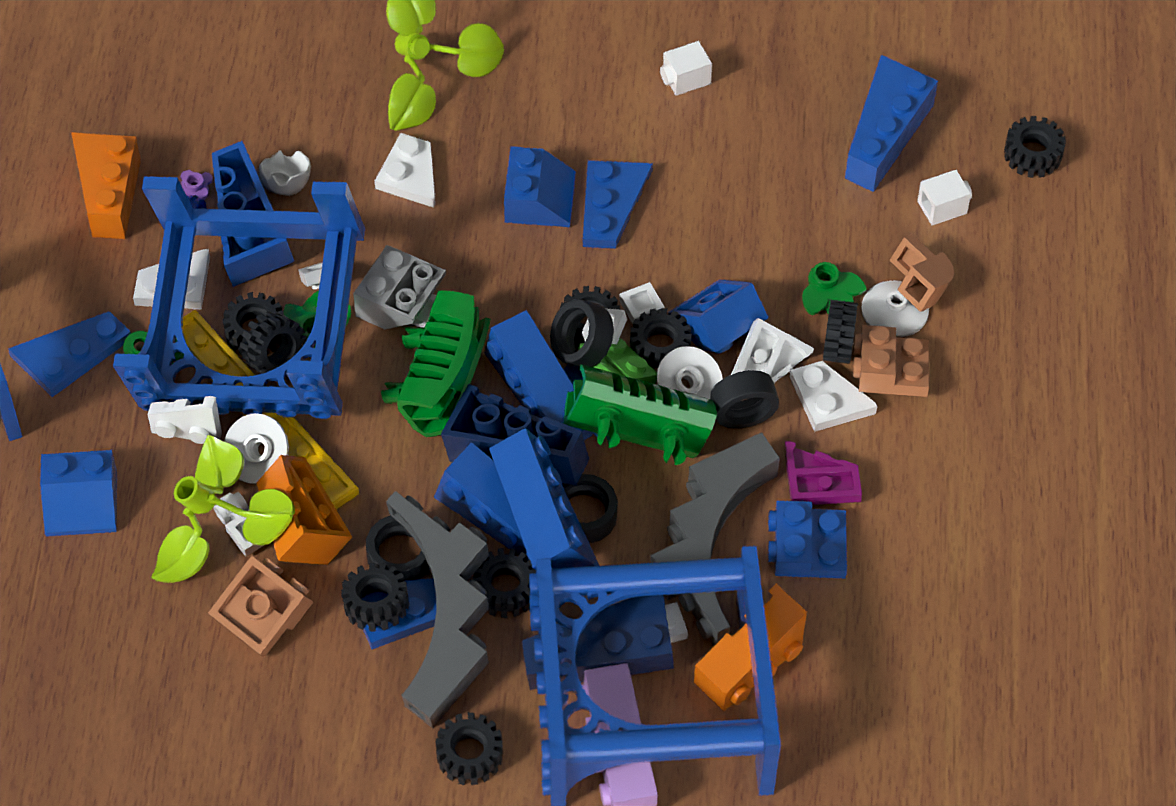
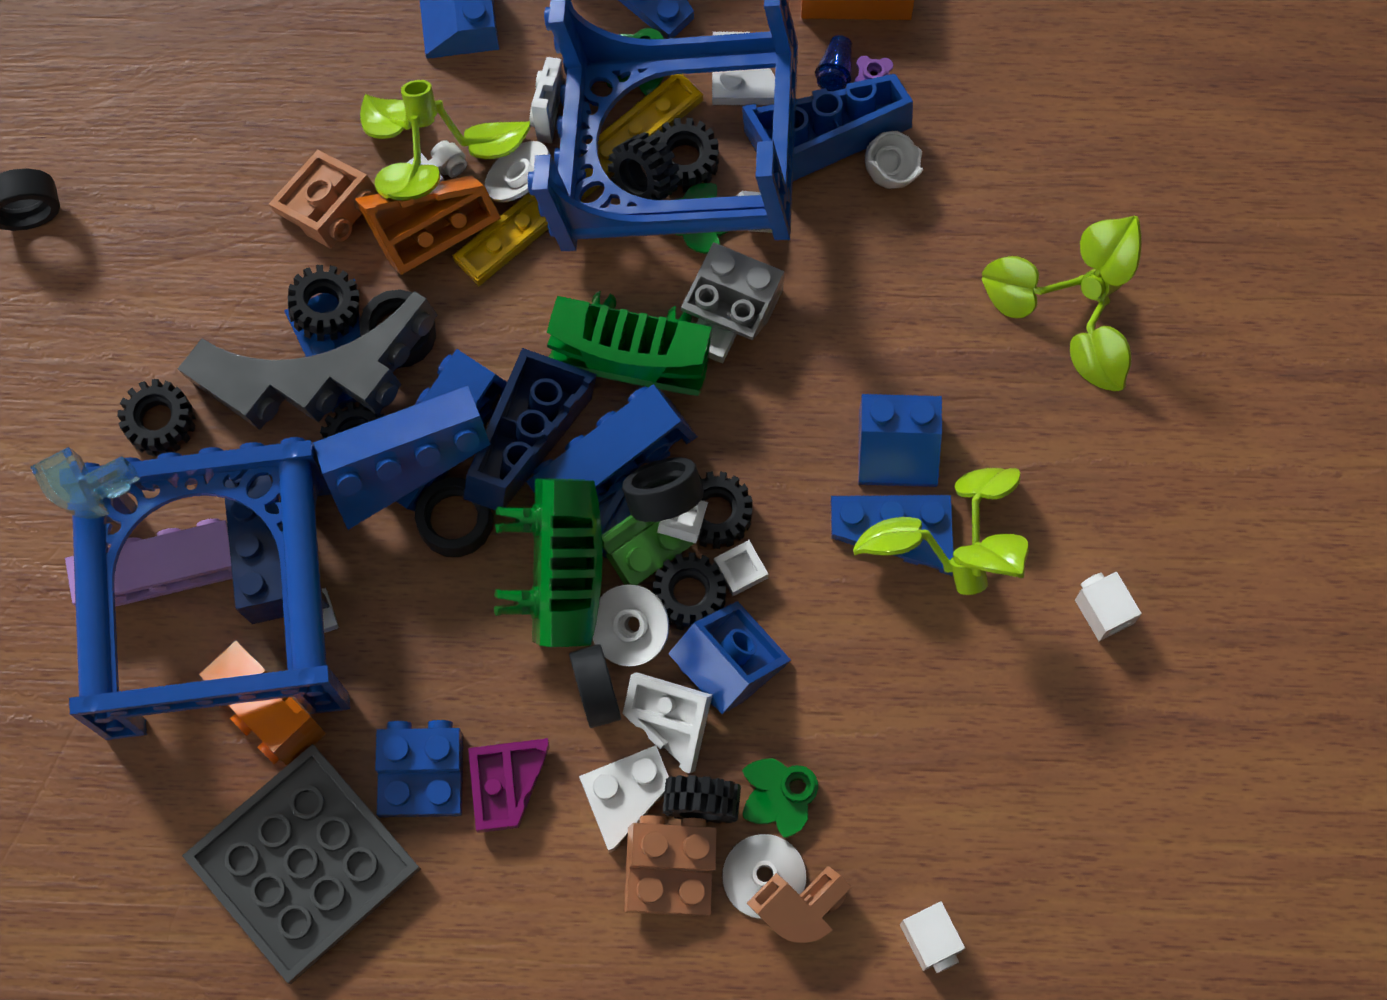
camera: 90 degrees right, 15 degrees up
white wing [375,133,435,207] -> none
dark grey arch [650,432,780,646] -> none
blue wedge [845,55,938,192] -> none
none -> clear light blue brick [30,447,140,519]
none -> dark grey plate [182,744,421,984]
none -> lime plant [853,468,1029,595]

